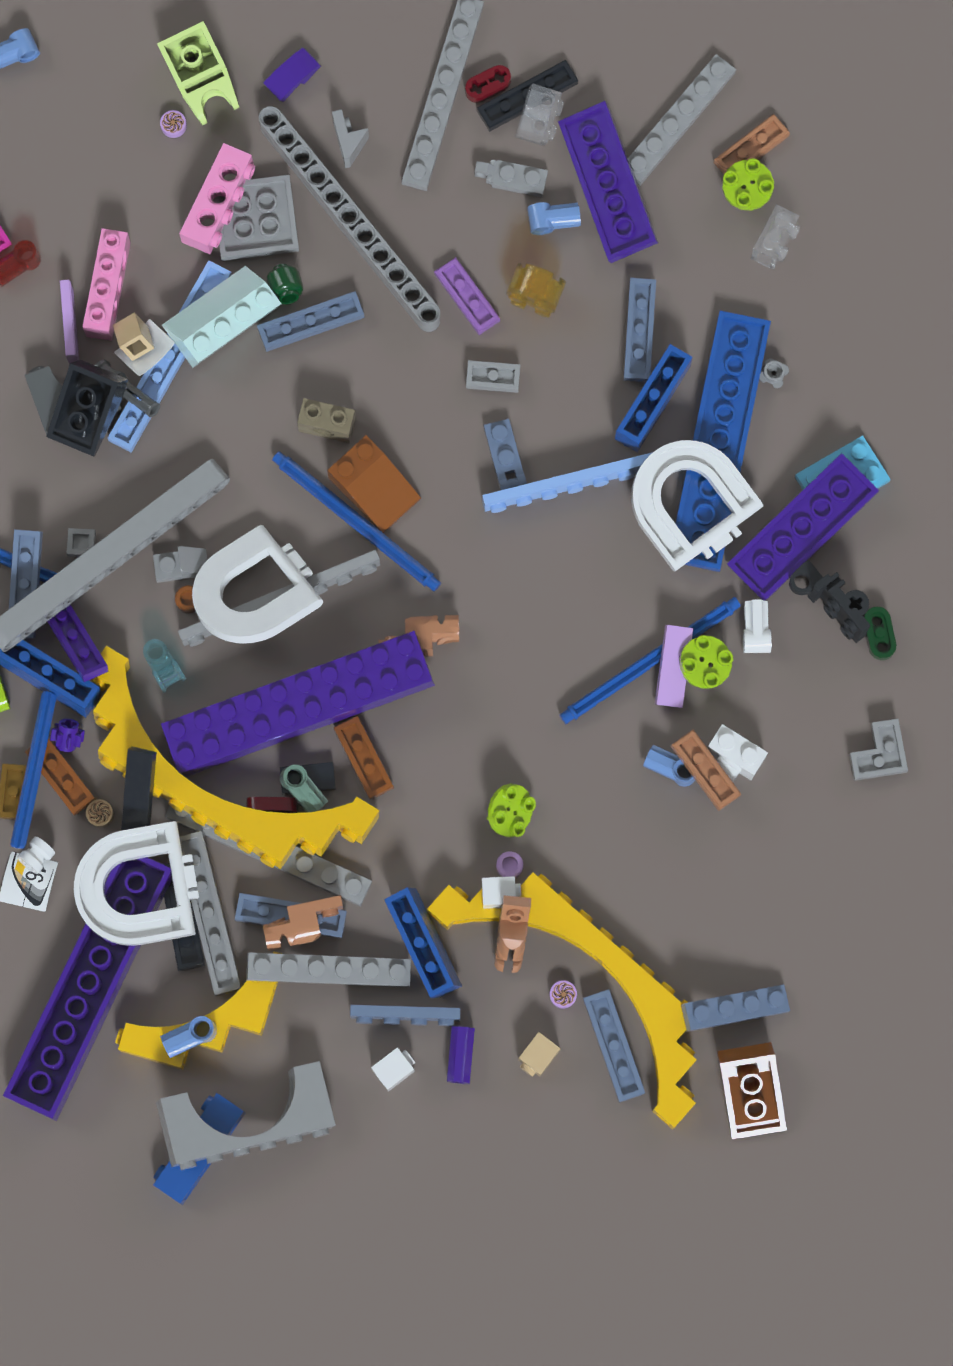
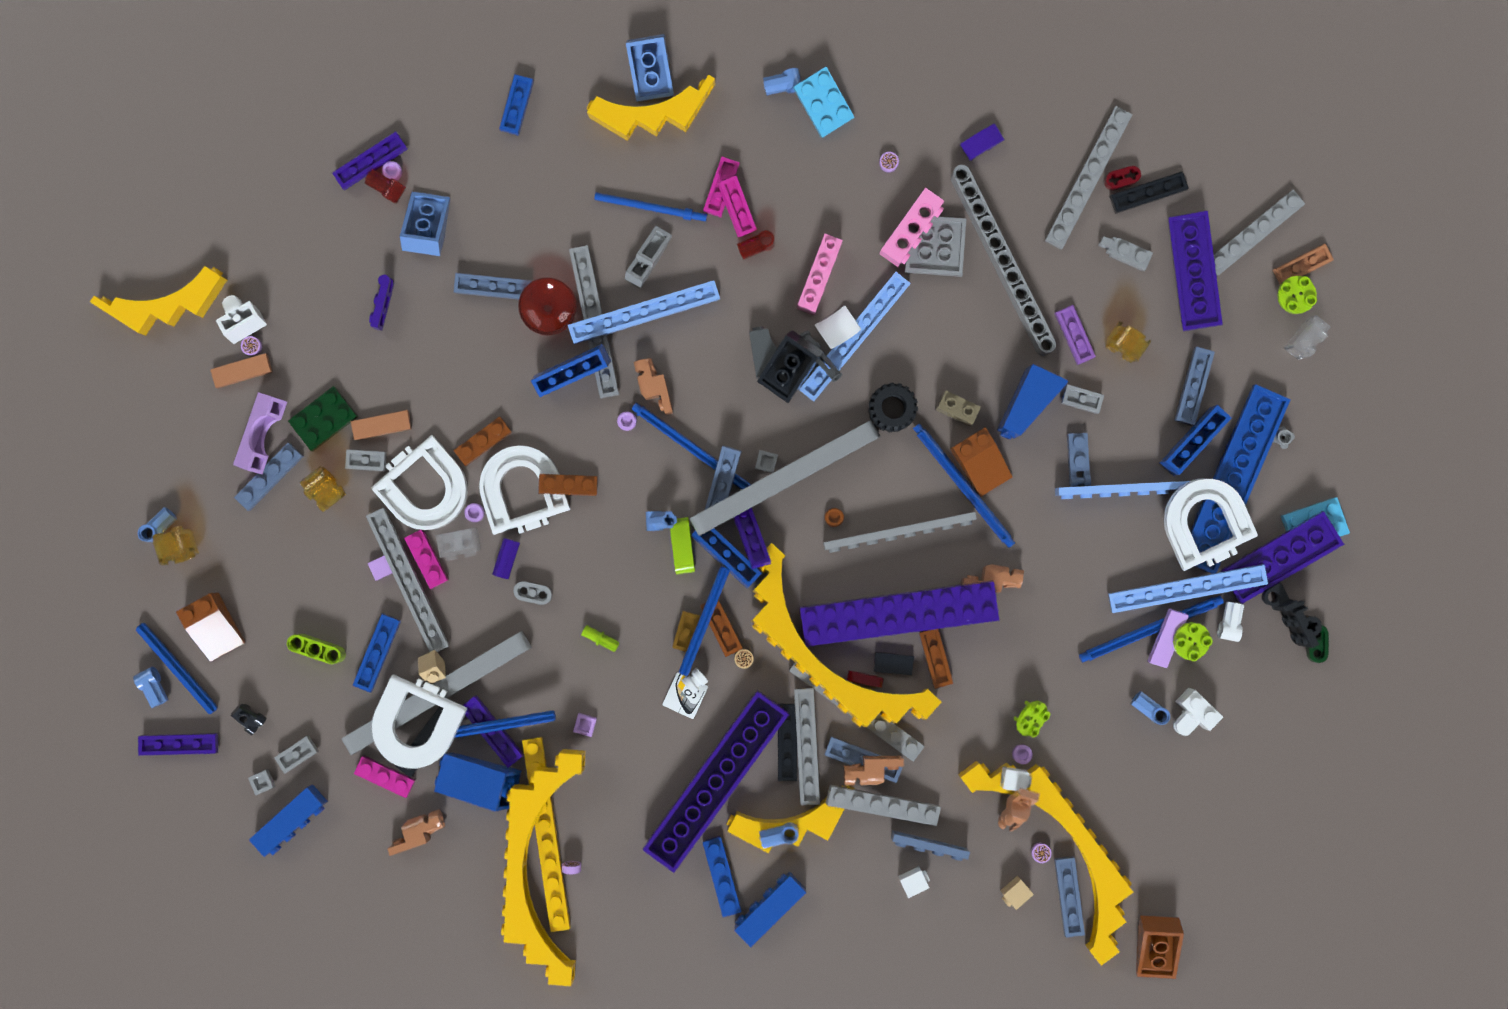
camera: 10 degrees right, 10 degrees up
dark purple gear [50,719,85,752] -> none
lavender tile [60,280,79,363] -> none
white piece [74,821,199,946] -> none
tan brick [113,312,154,361] -> none
black tile [121,746,157,831] -> none
clear light blue piece [143,639,187,693] -> none
light grey slope [153,546,208,583] -> none
light grey arch [156,1061,336,1170] -> none
yellowish green brick [157,21,240,126] -> none
light aqua slope [162,266,281,368] -> none
white piece [192,525,323,643] -> none
sand blue plate [257,291,365,352] -> none
dark green head [267,264,303,304] -> none
sand green piece [280,764,328,812] -> none
light grey slope [332,109,369,168] -> none
blue brick [384,887,462,998] -> none
dark purple axle [447,1026,475,1084] -> none
clear brick [515,84,564,146] -> none
medium blue piece [527,202,581,235] -> none
nougat tile [671,730,741,811] -> none
sand blue plate [681,984,790,1032] -> none
light grey plate [849,719,908,781] -> none
none -> blue plate [702,836,741,917]
none -> medium azure plate [793,67,855,138]
none -> black tyre [868,383,918,433]
none -> blue slope [997,364,1068,440]
none -> light blue plate [1108,564,1268,613]

